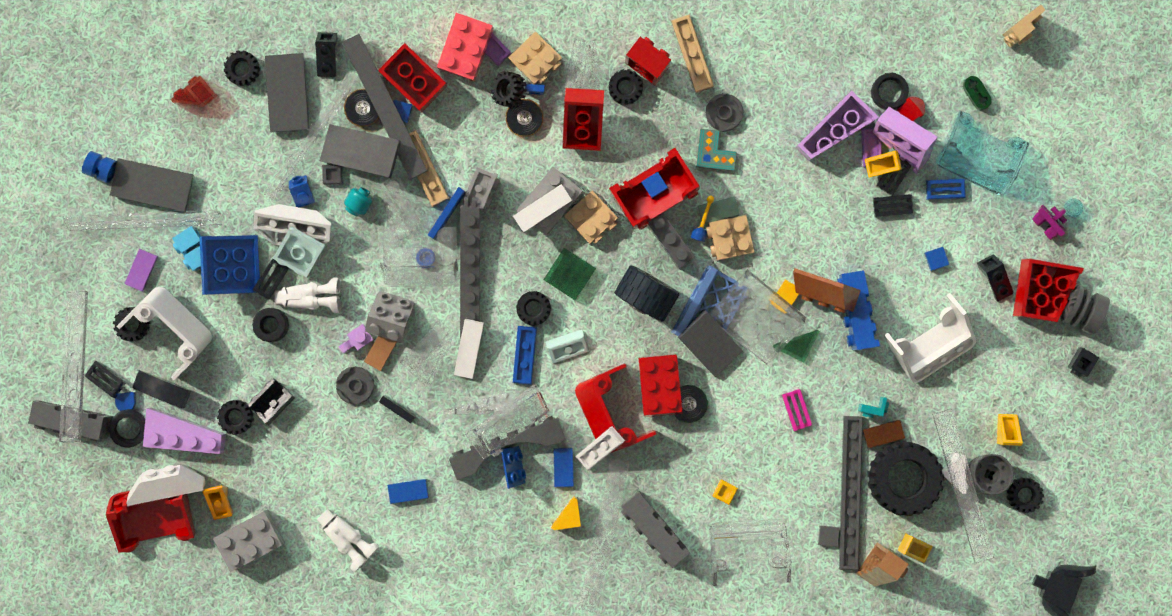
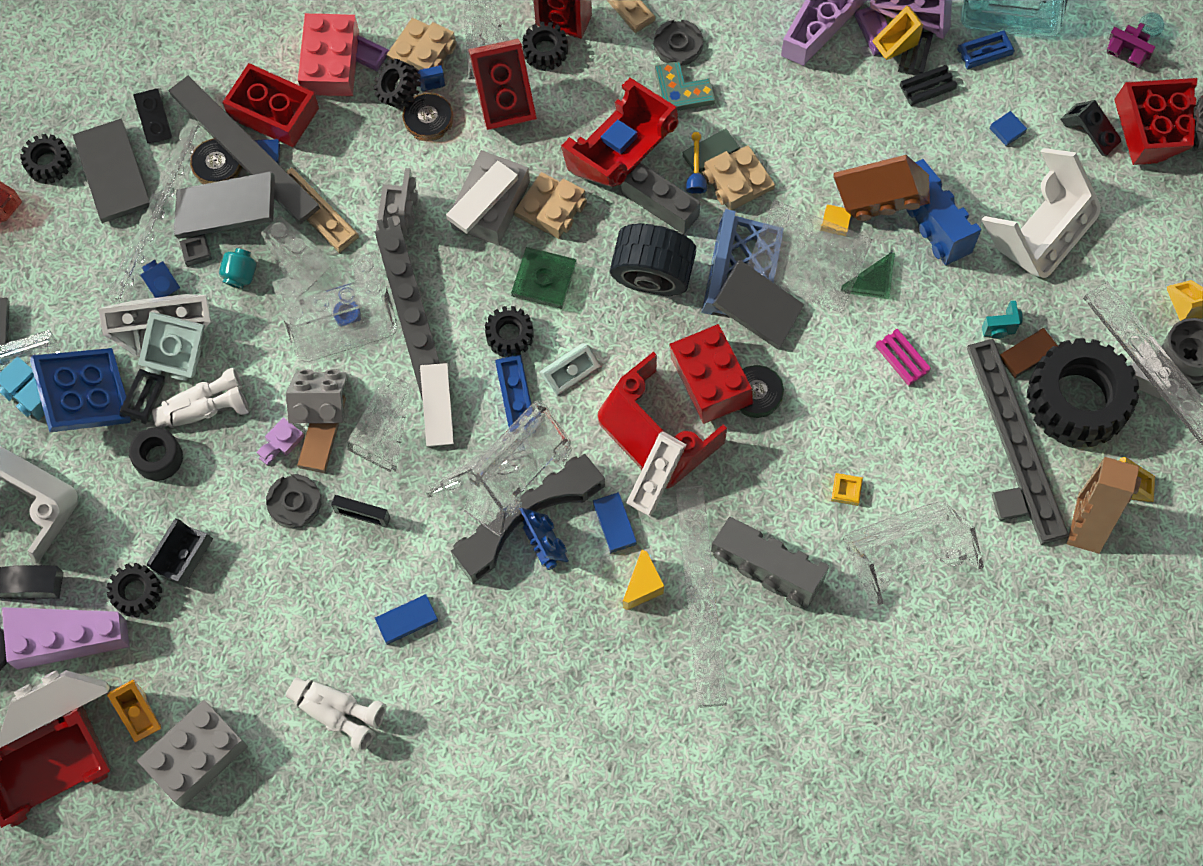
camera: 15 degrees left, 20 degrees down
blue tile [428,187,465,240] -> none

